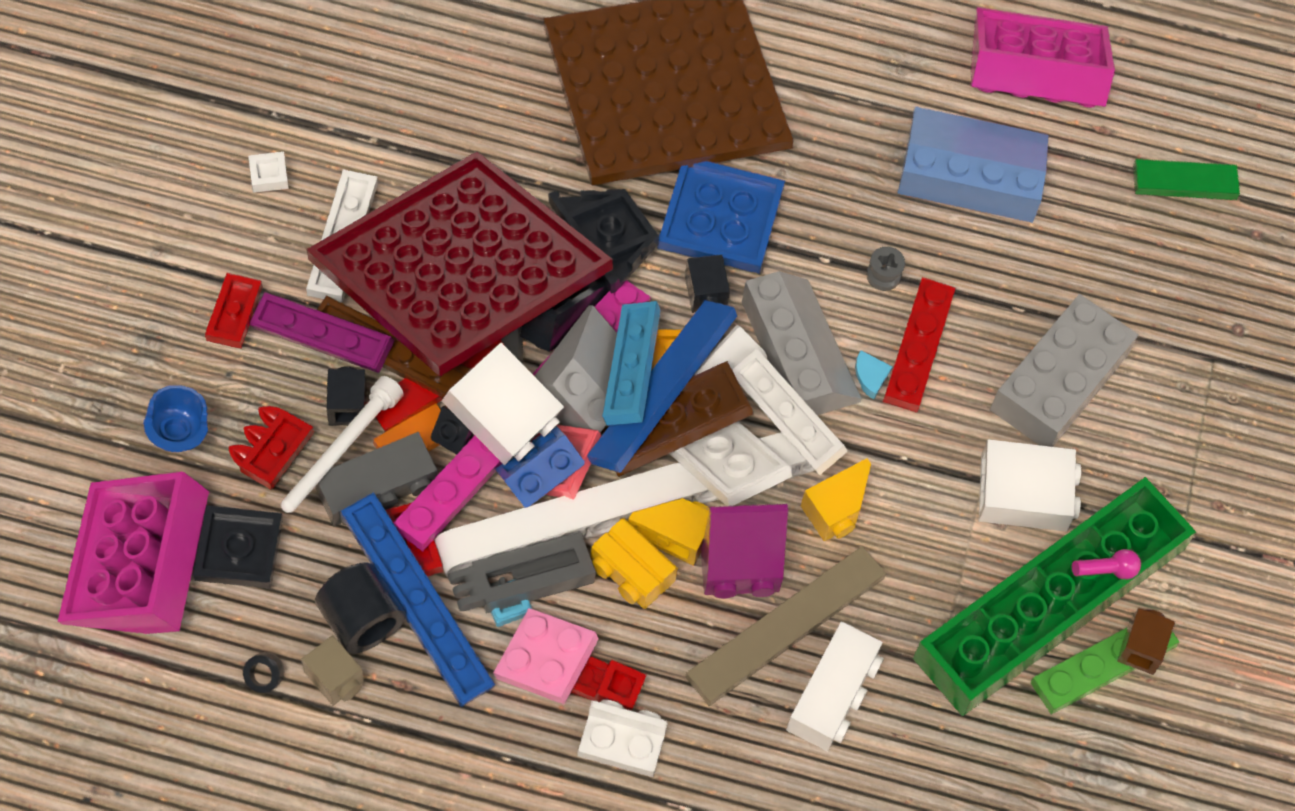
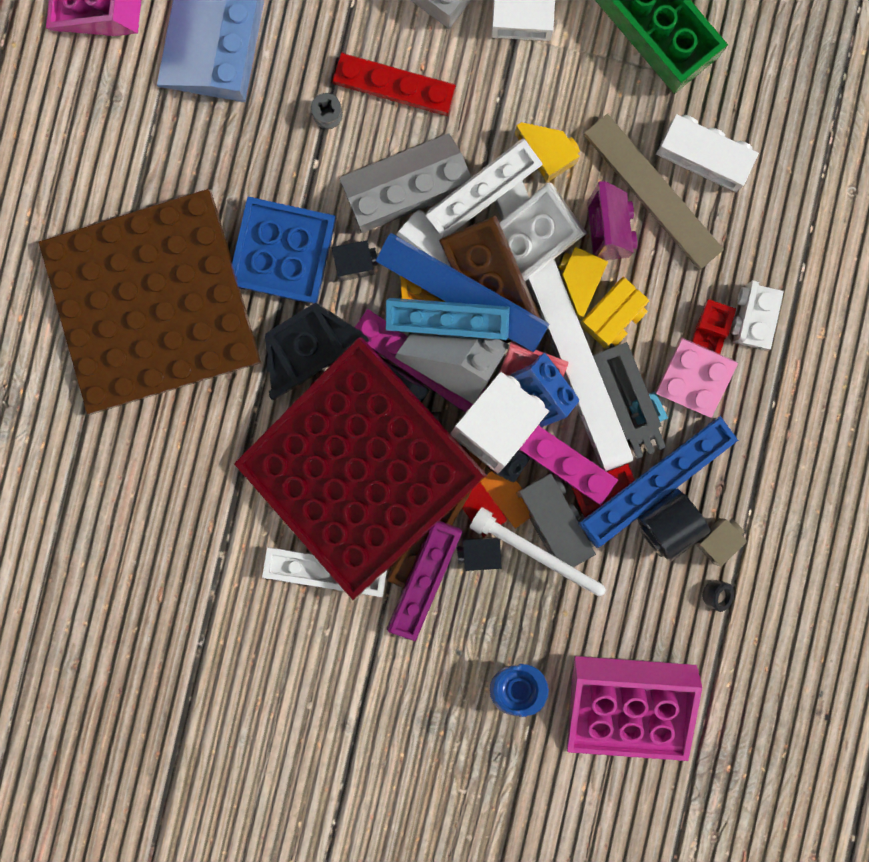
camera: 85 degrees left, 25 degrees up
black plate [193,505,283,589] -> none
red plate [205,273,263,349] -> none
red plate [228,406,314,490] -> none
white plate [248,152,289,193] -> none
medium azure tile [855,350,892,399] -> none

